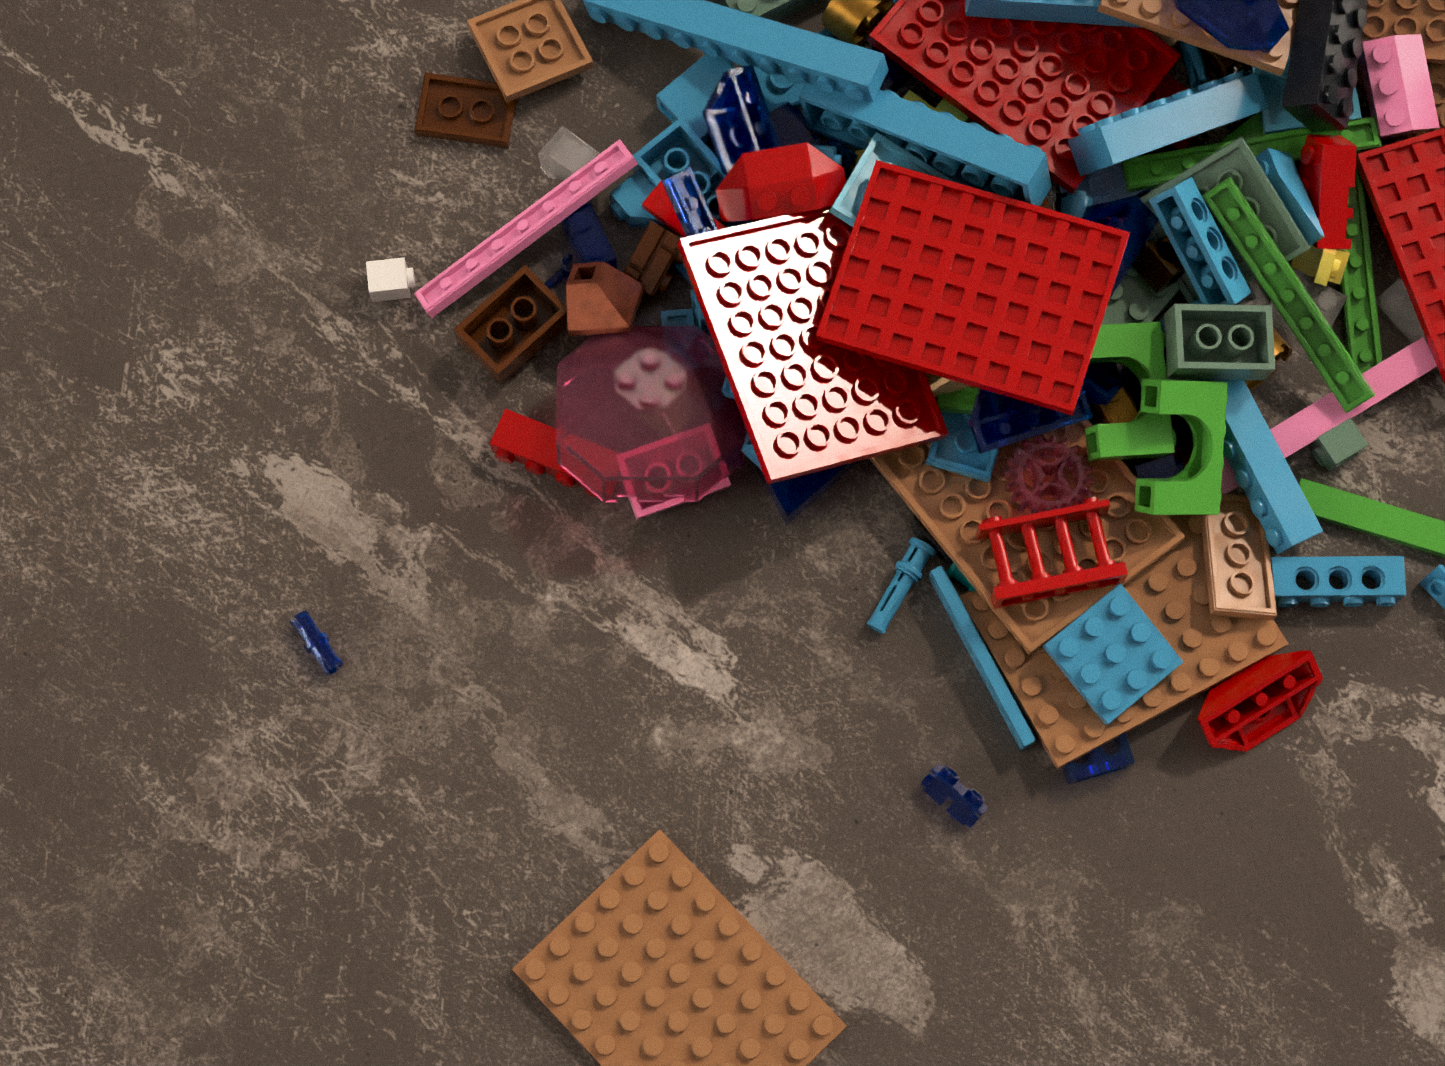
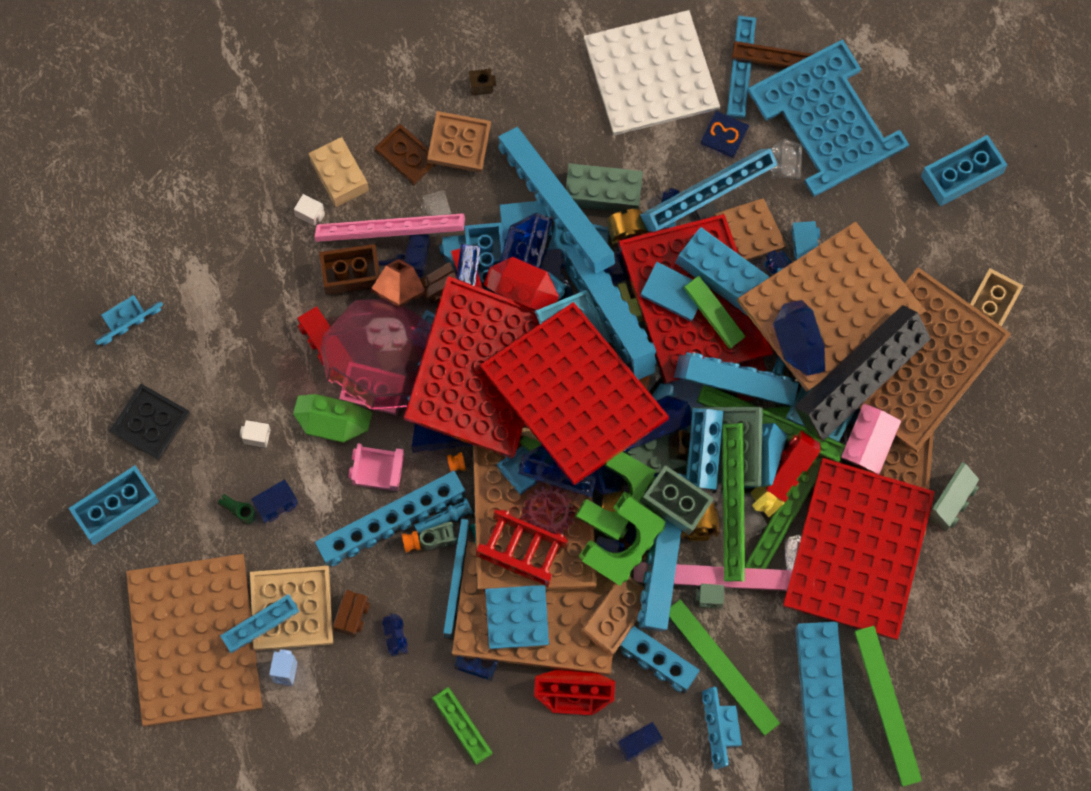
camera: 35 degrees right, 5 degrees down
clear blue pin [290,610,344,676] -> none
none -> dark azure brick [69,466,159,545]
none -> dark azure bracket [95,295,163,346]
none -> black plate [109,384,190,461]
none -> dark green pin [218,494,256,525]
none -> dark azure plate [220,594,300,654]
none -> white brick [240,420,271,448]
none -> tan plate [250,566,333,651]
none -> clear blue brick [251,479,298,523]
none -> light blue brick [269,650,297,686]
none -> bright green wedge [293,394,372,443]
none -> tan brick [309,137,369,207]
none -> dark azure brick [315,471,466,566]
none -> reddish brown brick [332,590,371,637]
none -> bright pink panel [348,443,405,492]
none -> orange wheel [402,531,421,553]
none -> sand green piece [420,522,458,551]
none -> bright green tile [432,687,493,765]
none -> orange wheel [447,452,466,472]
none -> clear blue brick [617,722,663,762]
none -> dark azure tile [640,262,698,321]
none -> bright green tile [683,276,745,349]

